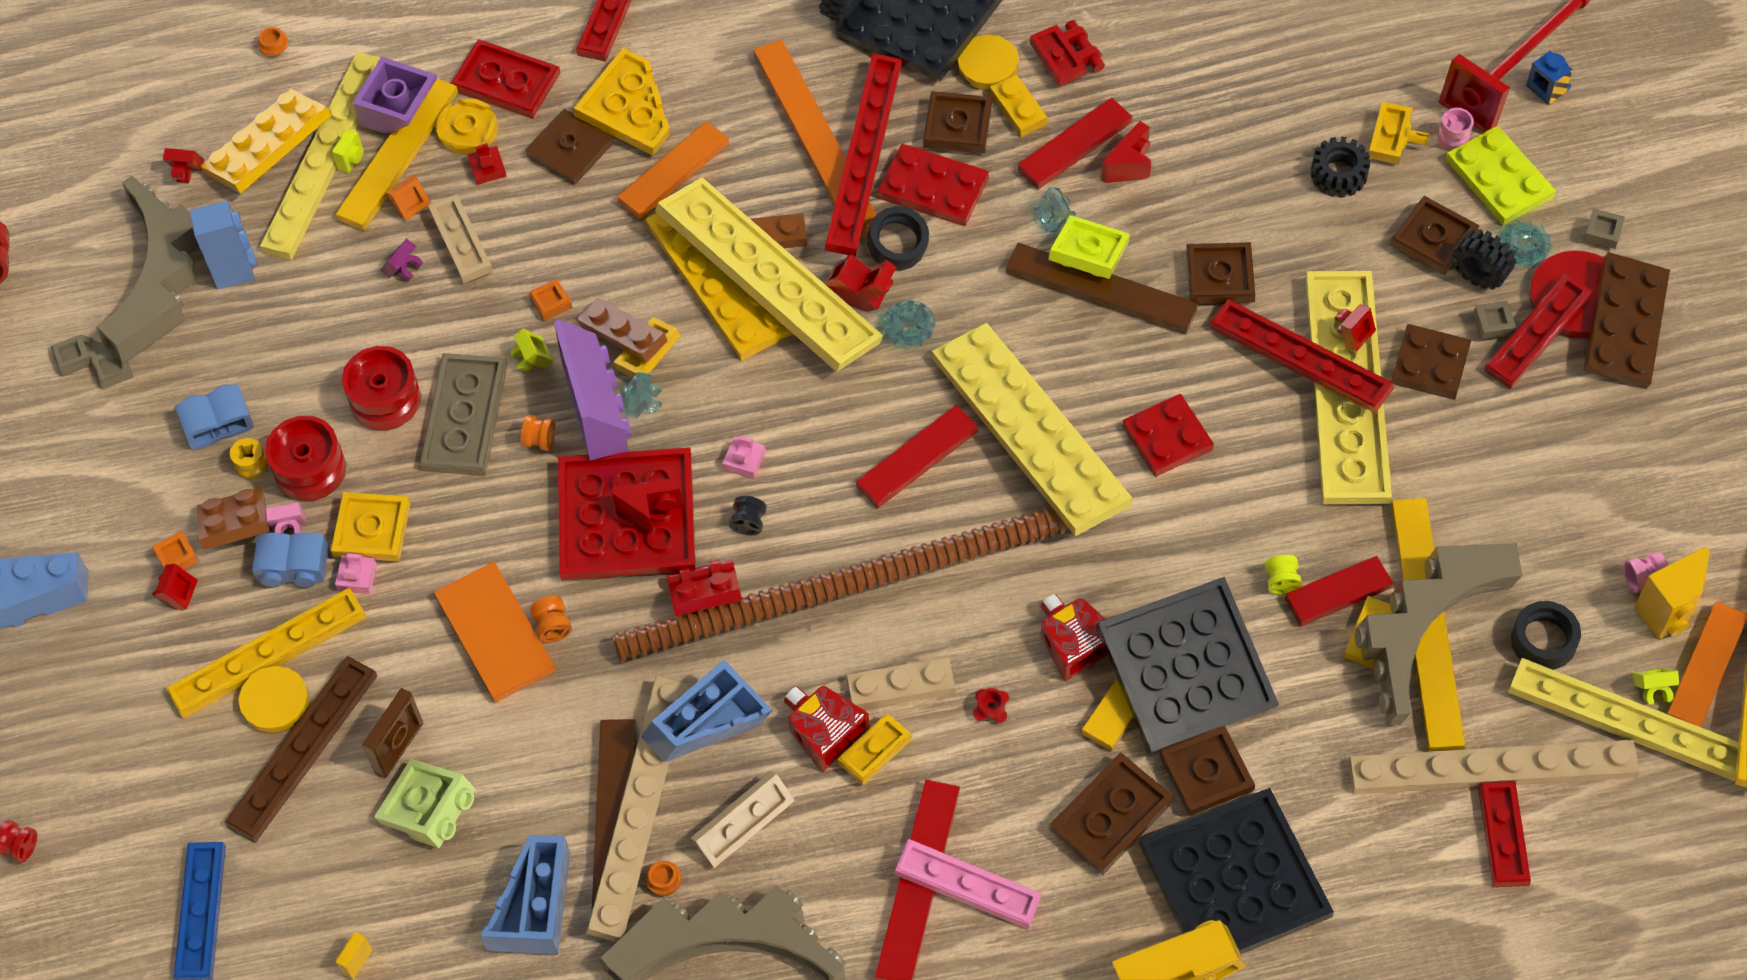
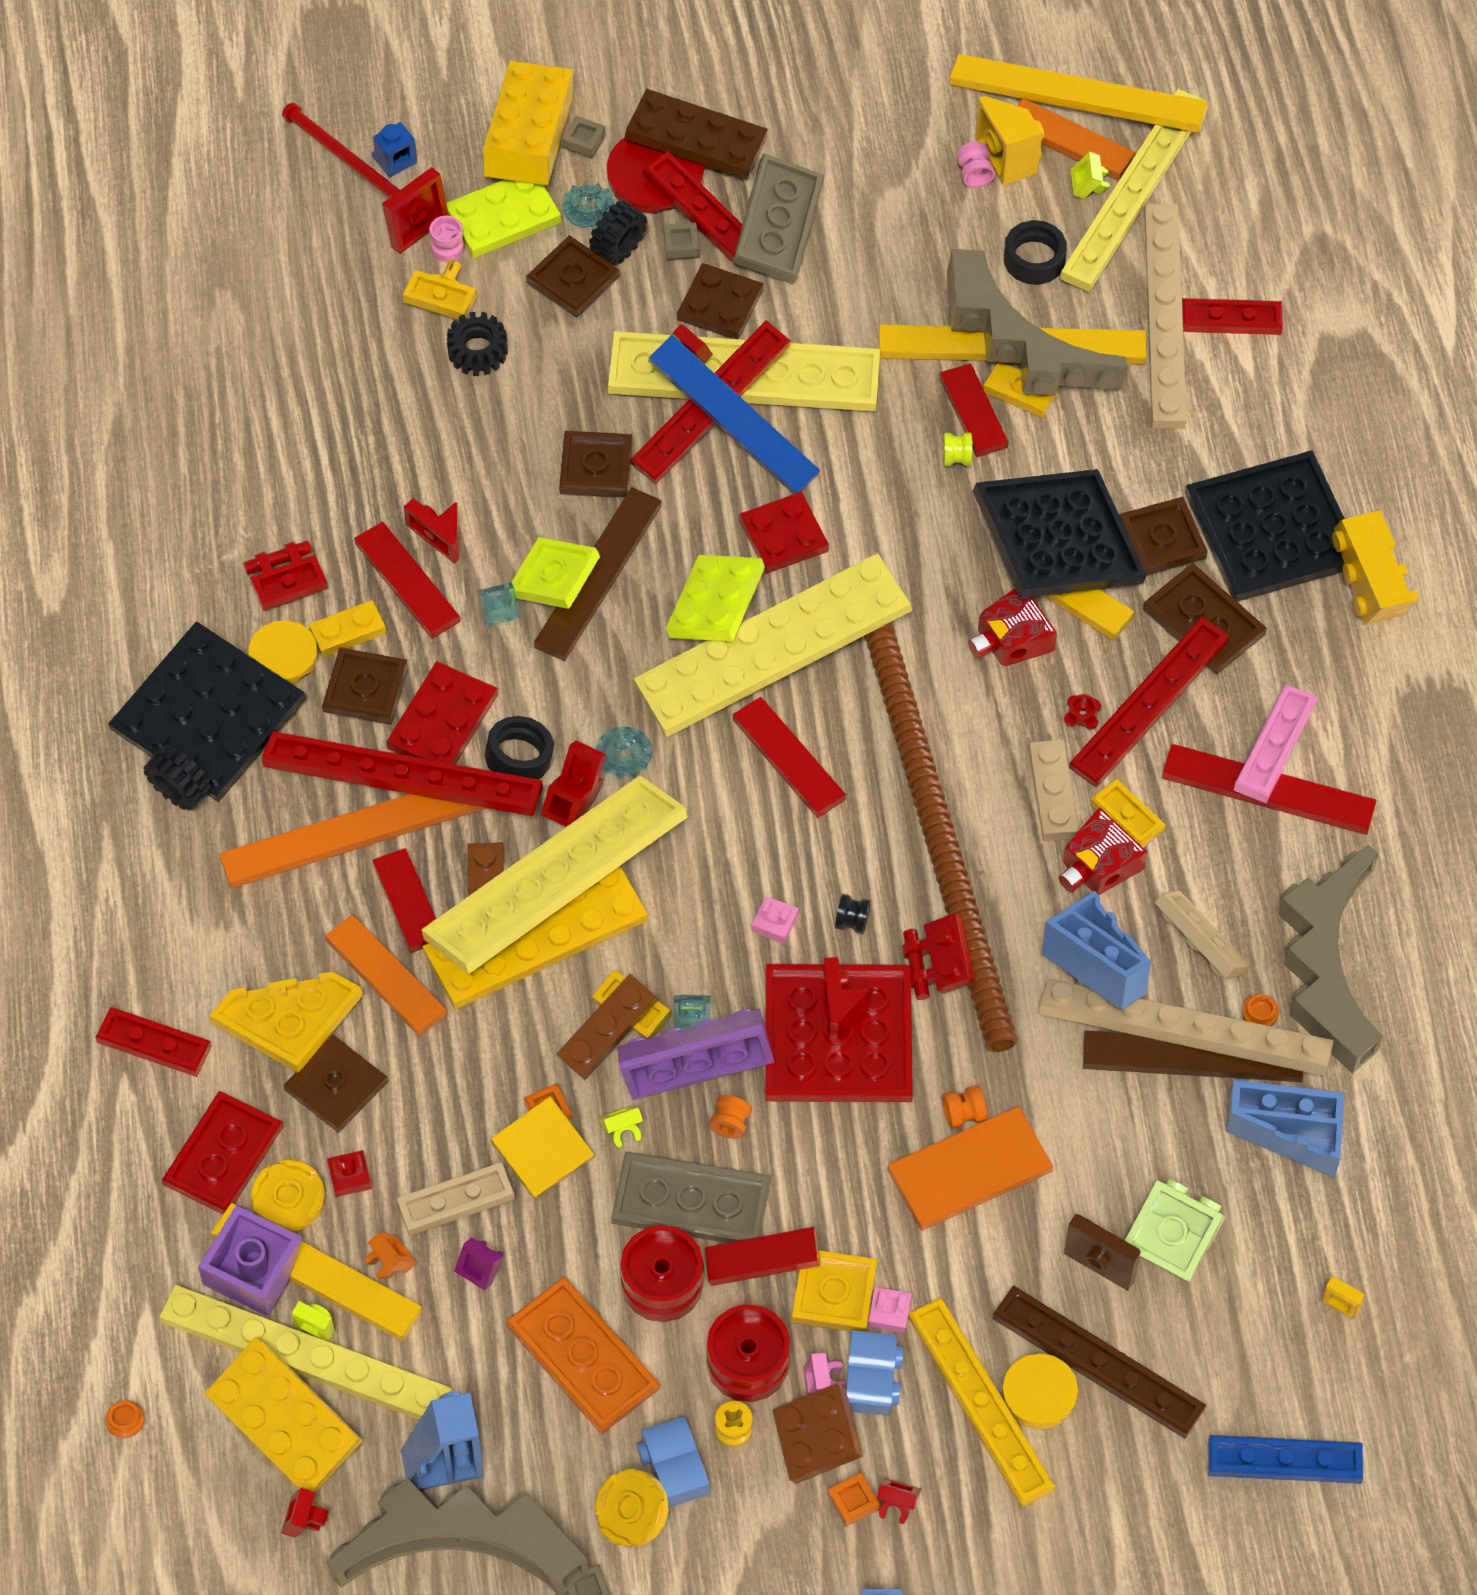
camera: 90 degrees left, 0 degrees up
none -> red tile [372,848,436,954]
none -> yellow brick [483,61,573,186]
none -> yellow tile [490,1096,594,1200]
none -> orange tile [506,1276,660,1435]
none -> yellow tile [594,1468,669,1548]
none -> blue tile [648,335,820,494]
none -> neon yellow plate [665,555,765,642]
none -> red tile [705,1227,820,1286]
none -> dark tan tile [732,153,824,284]
none -> red tile [1069,616,1229,788]

